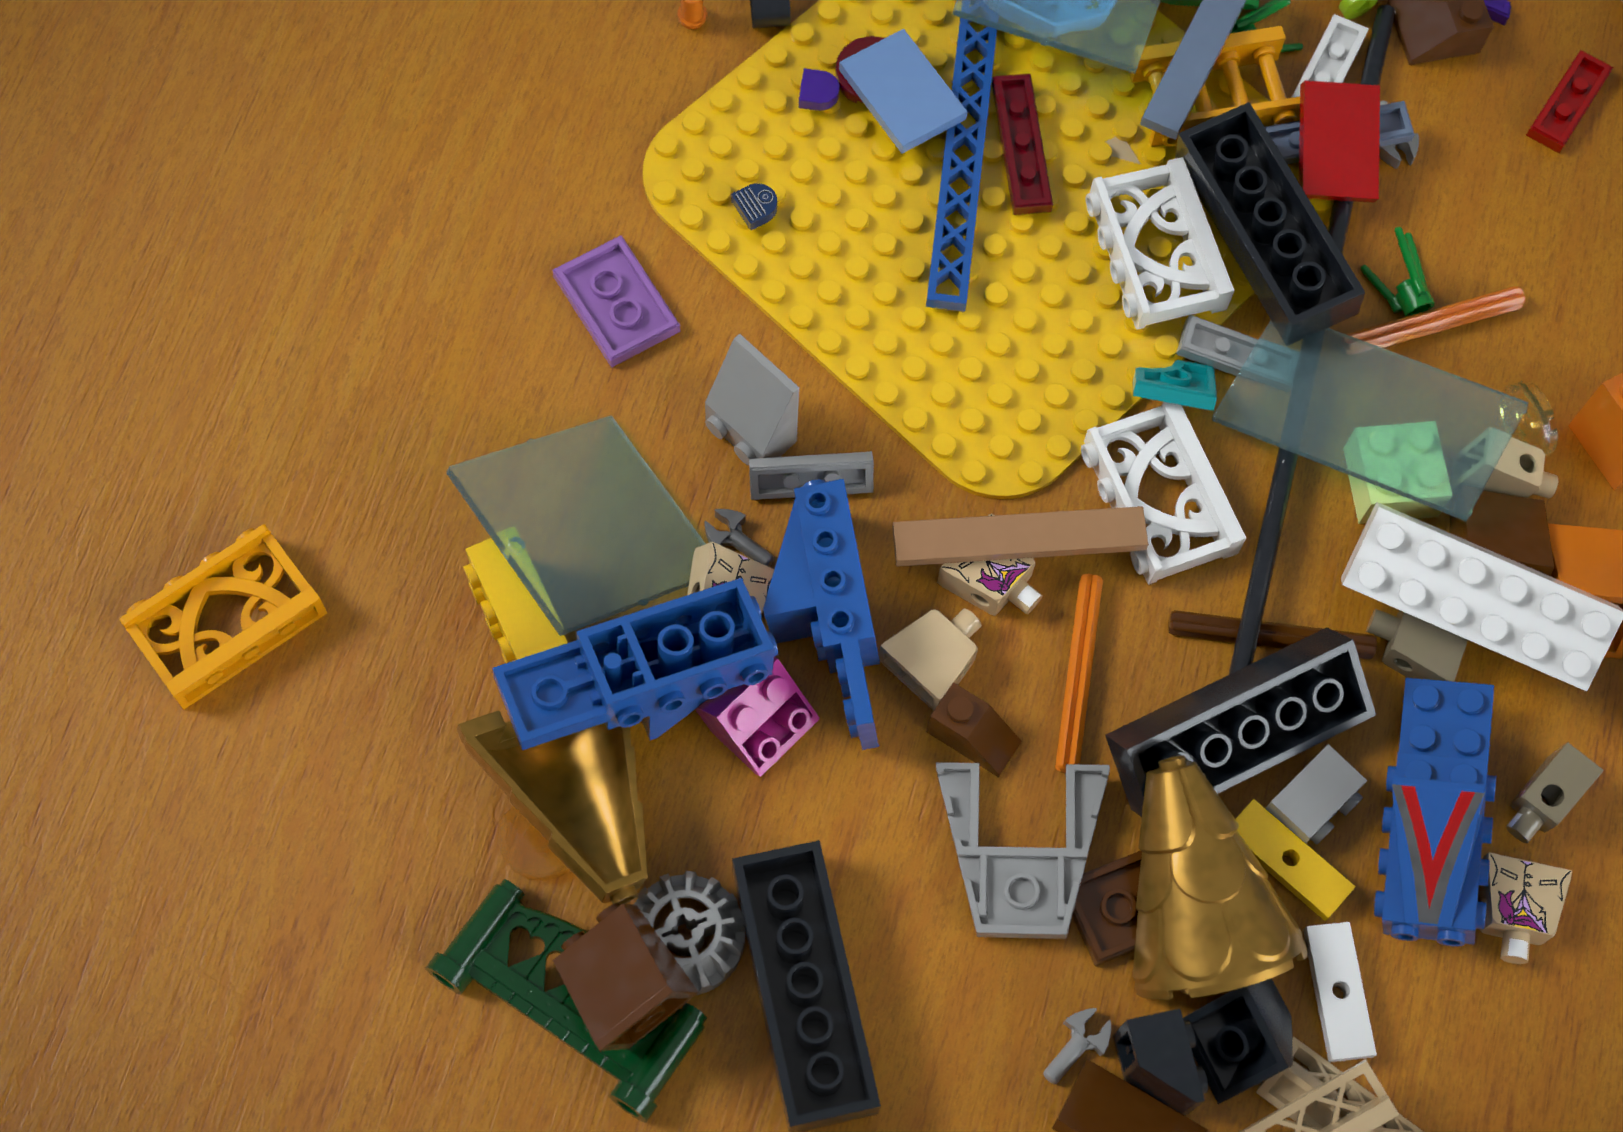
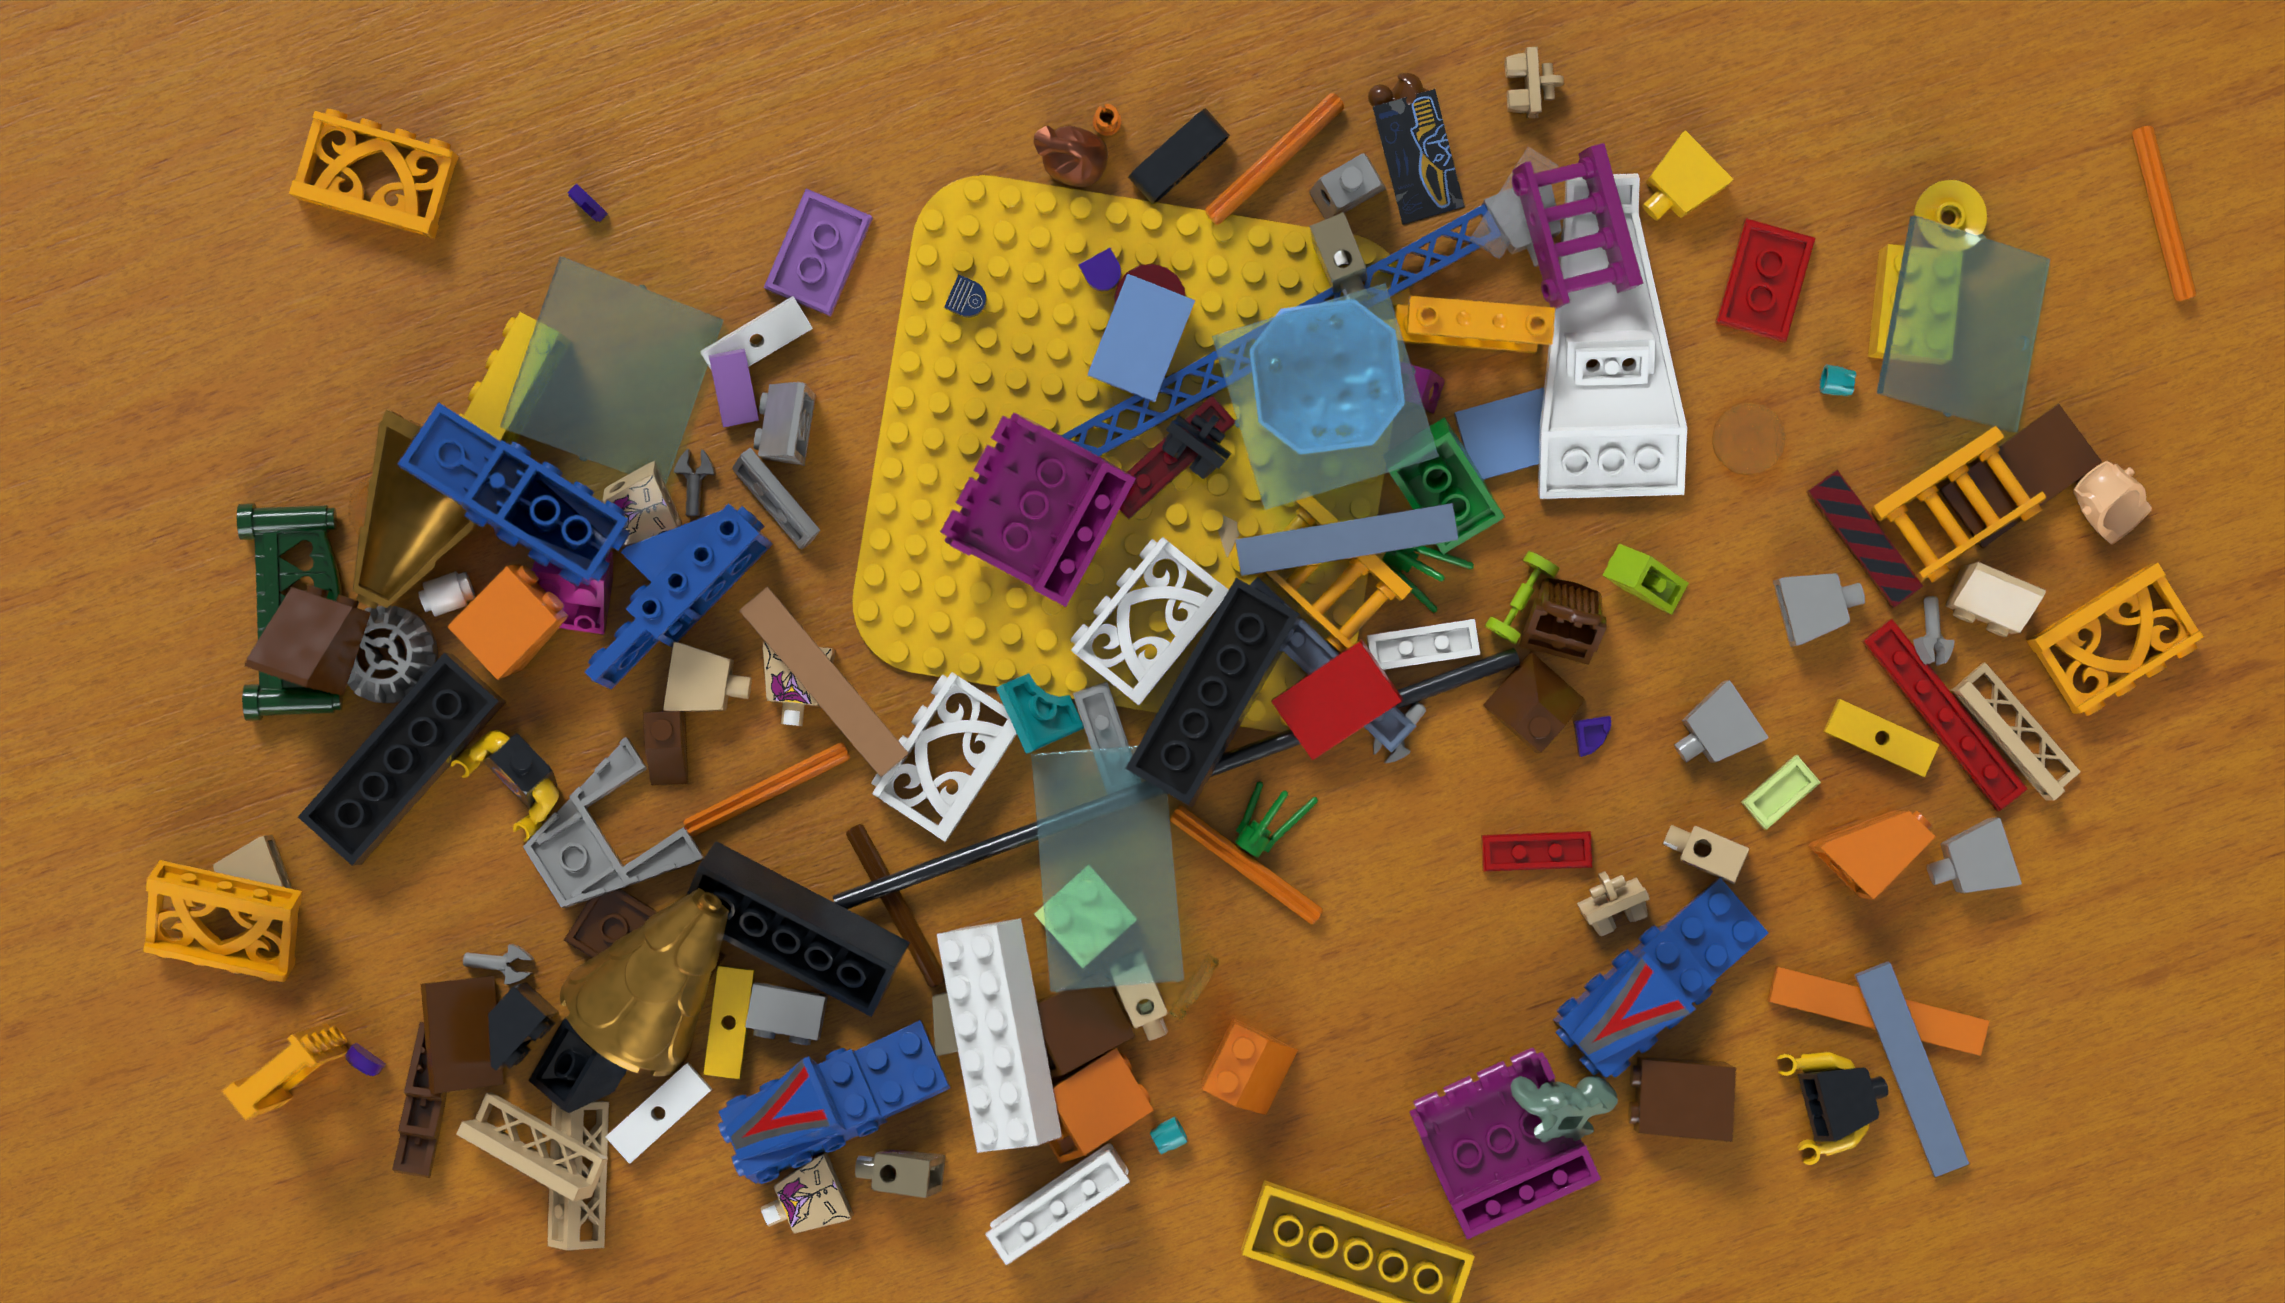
camera: 60 degrees right, 20 degrees up
none -> white brick [418,571,476,617]
none -> orange slope [447,563,568,680]
none -> torso [451,730,559,842]
none -> dark purple tile [567,184,608,223]
none -> white tile [700,296,813,369]
none -> medium lavender tile [708,348,759,428]
none -> magenta slope [940,412,1136,607]
none -> copper piece [1033,125,1108,187]
none -> black hips [1162,414,1232,479]

